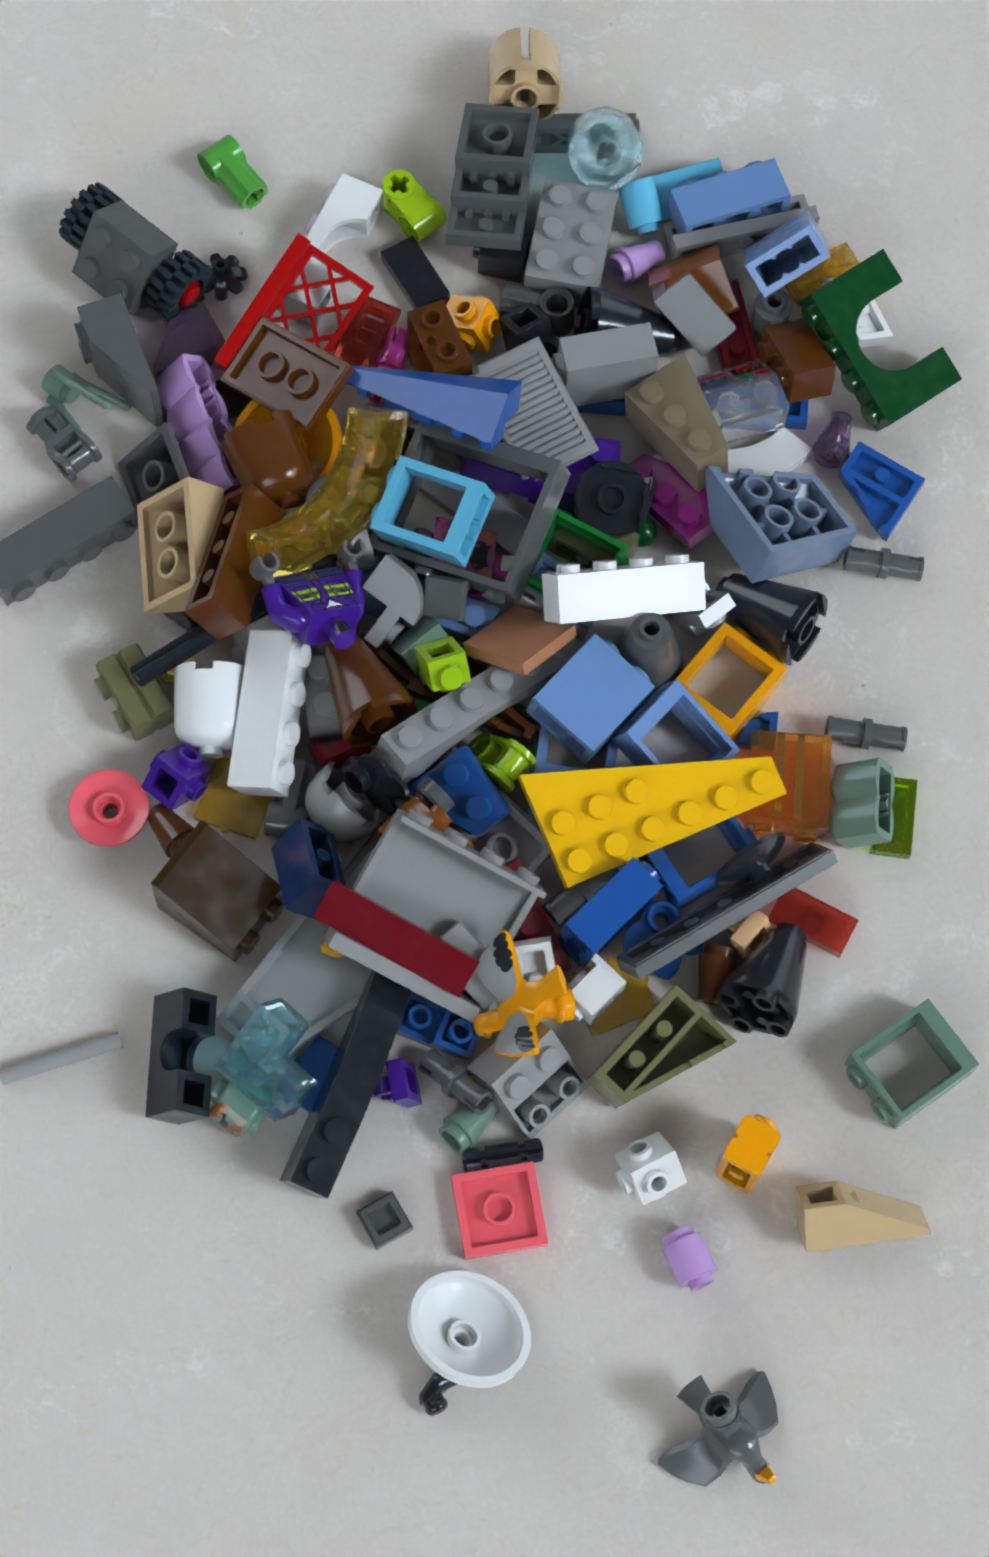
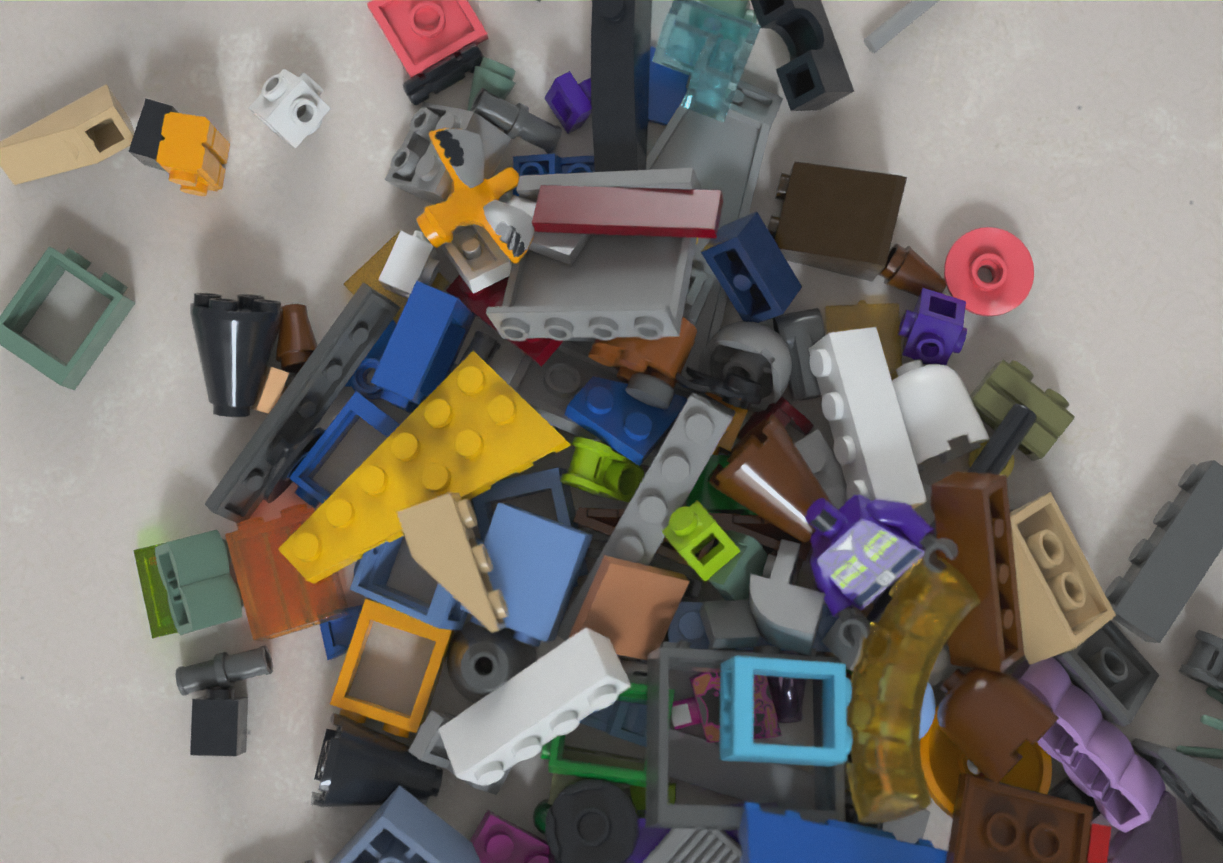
camera: 165 degrees right, 15 degrees up
olive wedge [585,985,737,1109] -> none
lavender brick [661,1225,718,1292] -> none
clear red plate [768,888,859,958] -> none
none -> black piece [128,98,179,172]
none -> black brick [190,688,248,756]
none -> tan slope [397,493,509,632]

